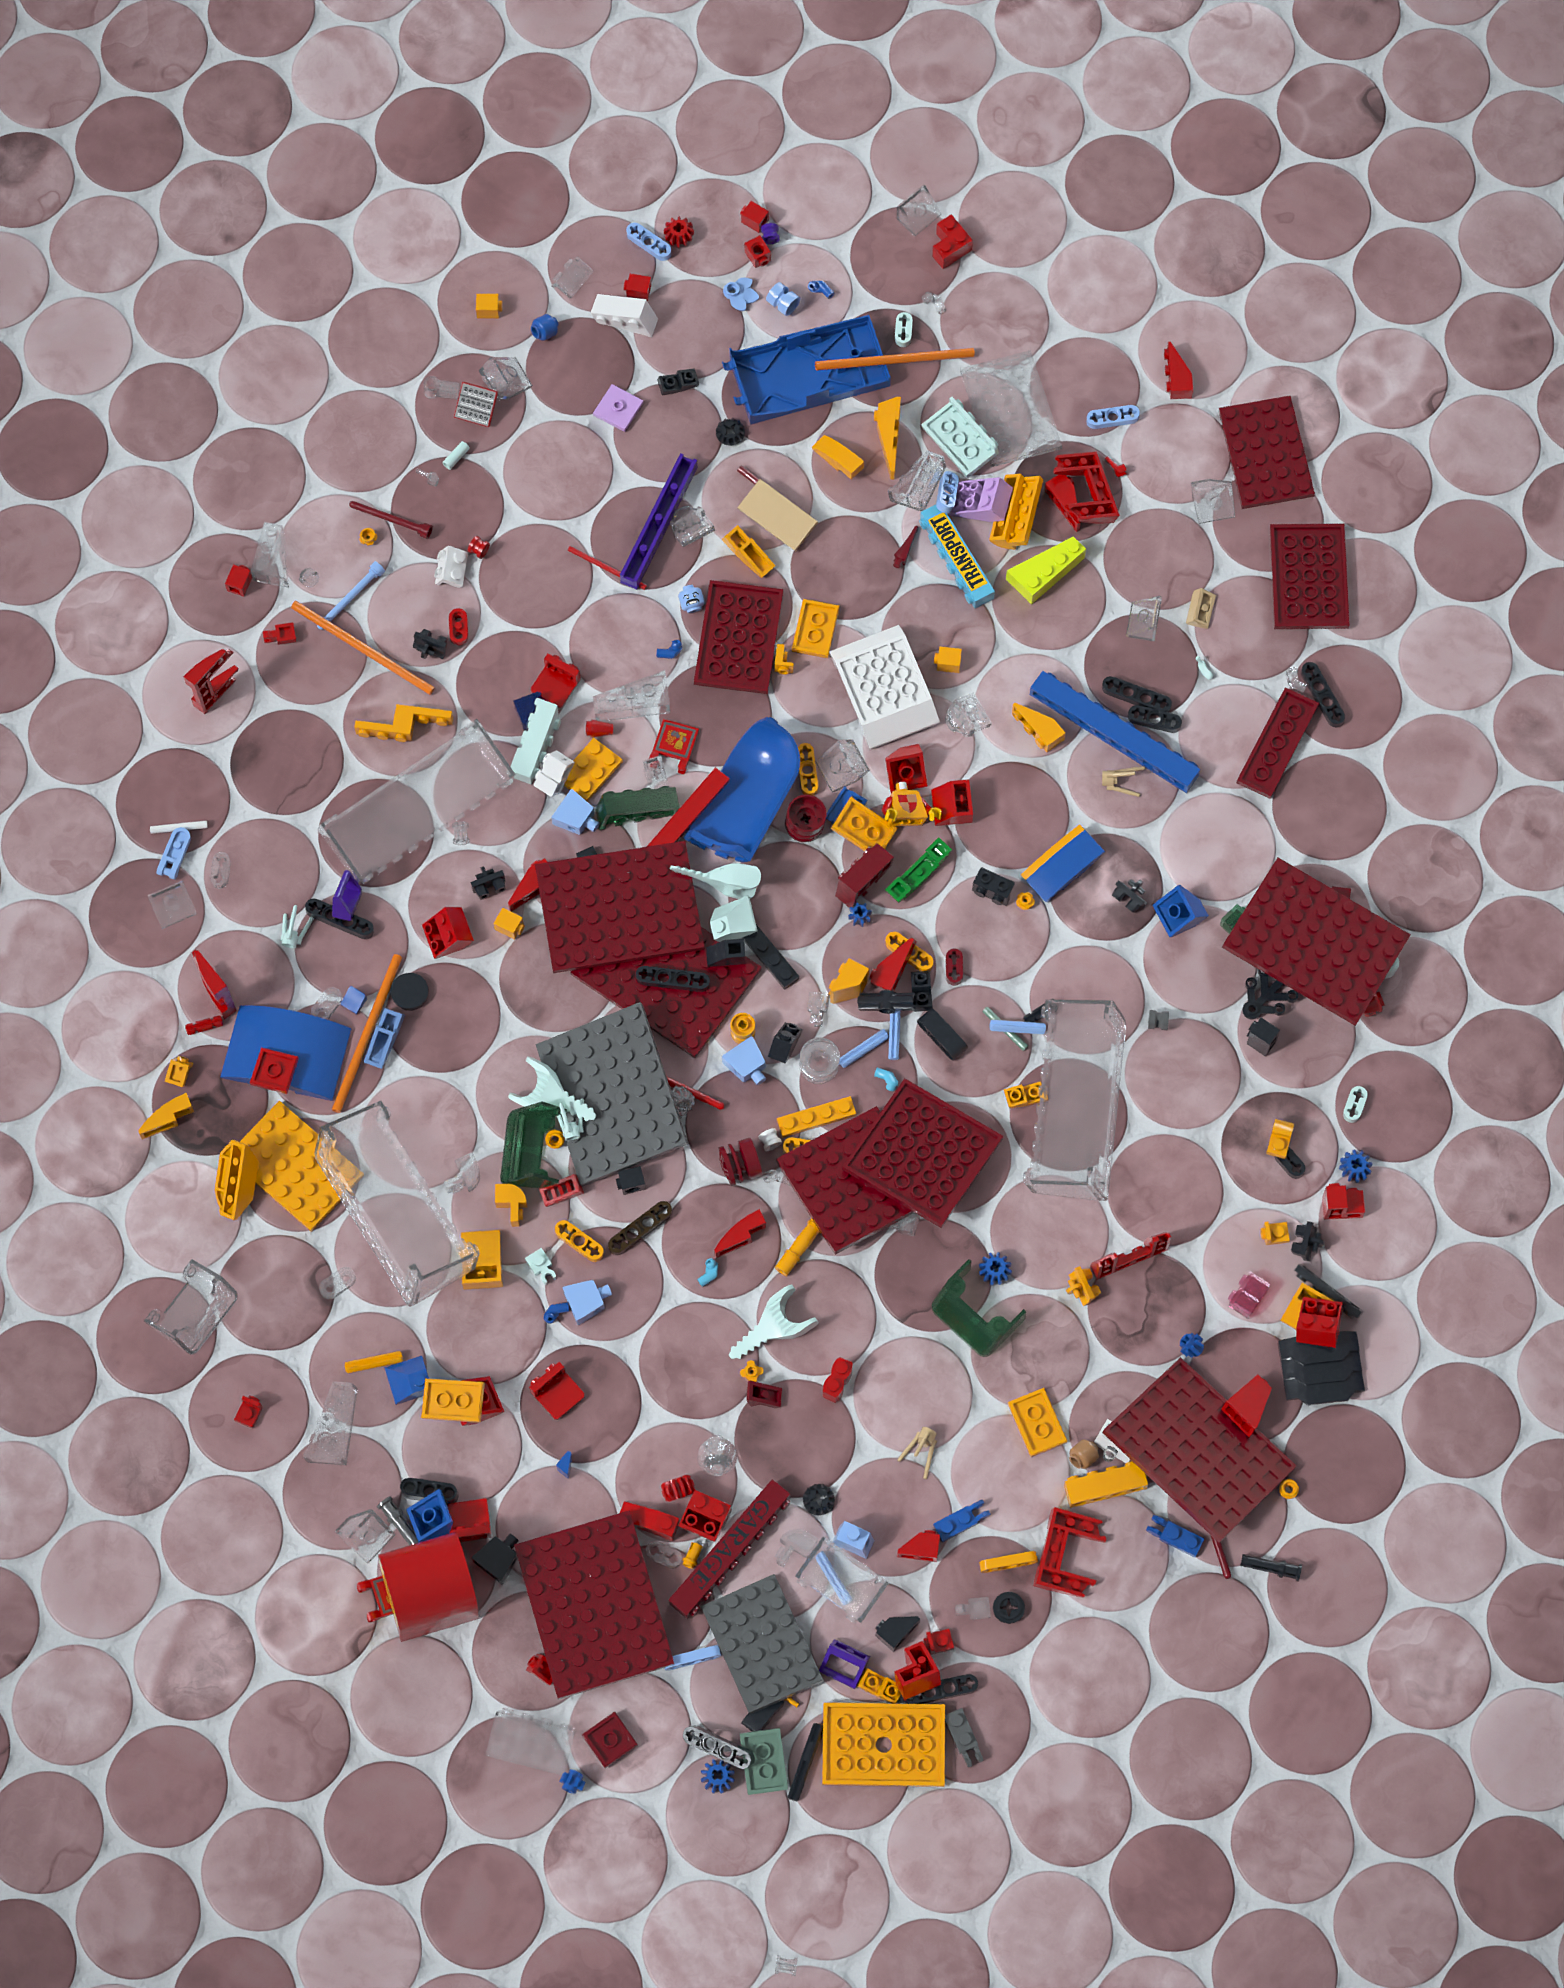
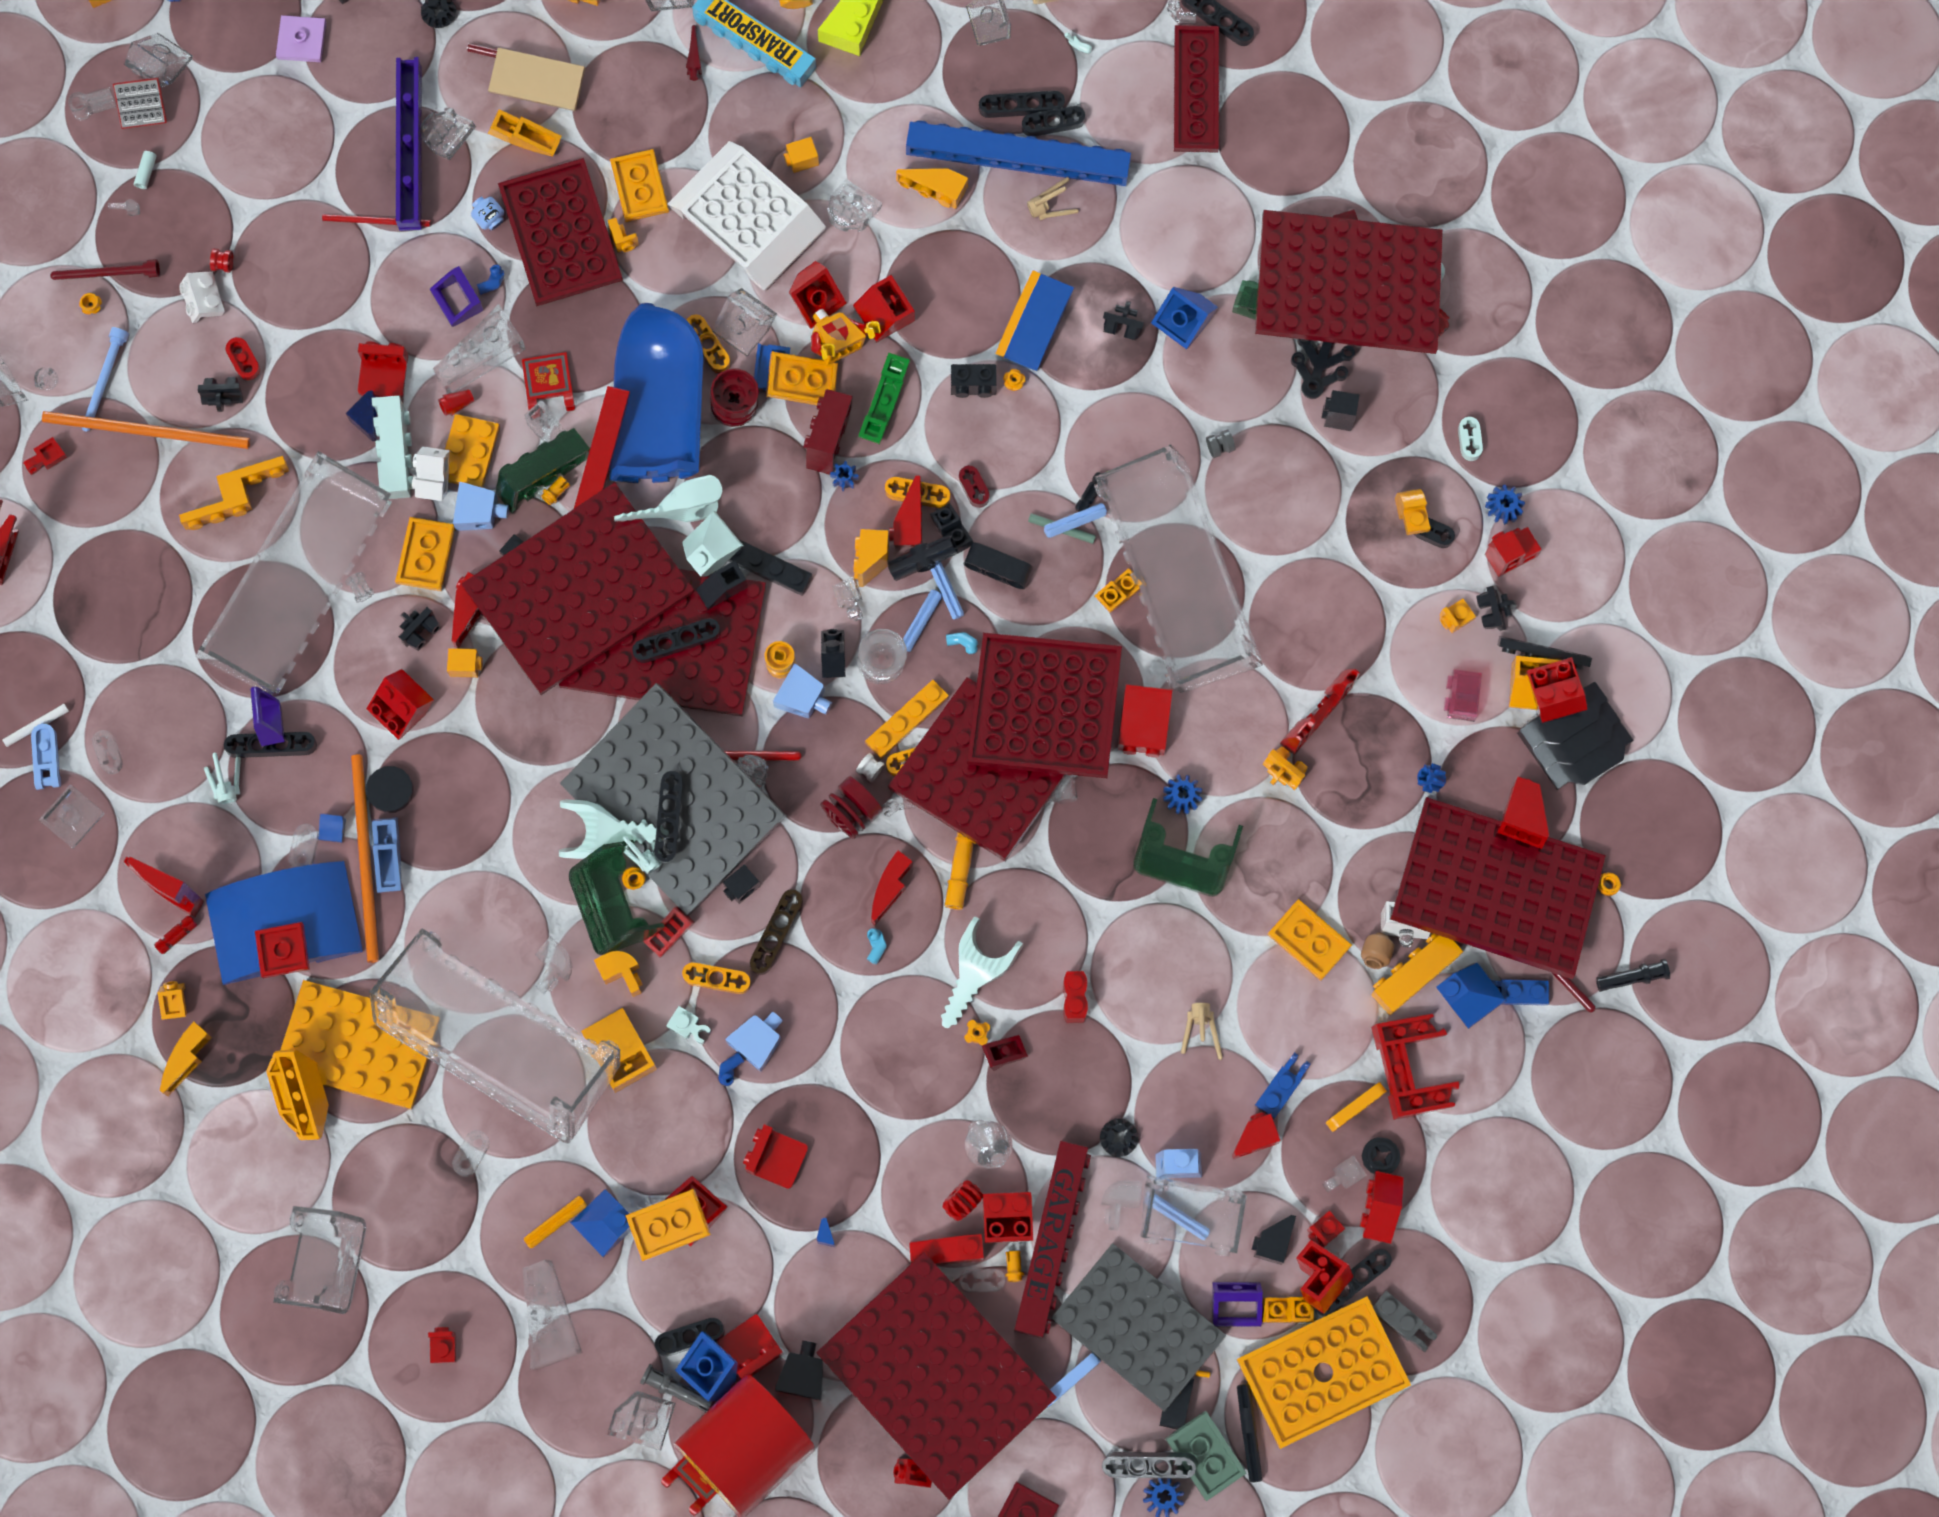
camera: 30 degrees left, 5 degrees up
none -> light orange tile [395,517,455,591]
none -> dark purple tile [430,266,484,327]
none -> light orange pin [541,476,570,505]
none -> black beam [654,771,683,863]
none -> red slope [1118,684,1173,758]
none -> red brick [1359,1171,1404,1244]
none -> blue slope [1436,962,1507,1029]

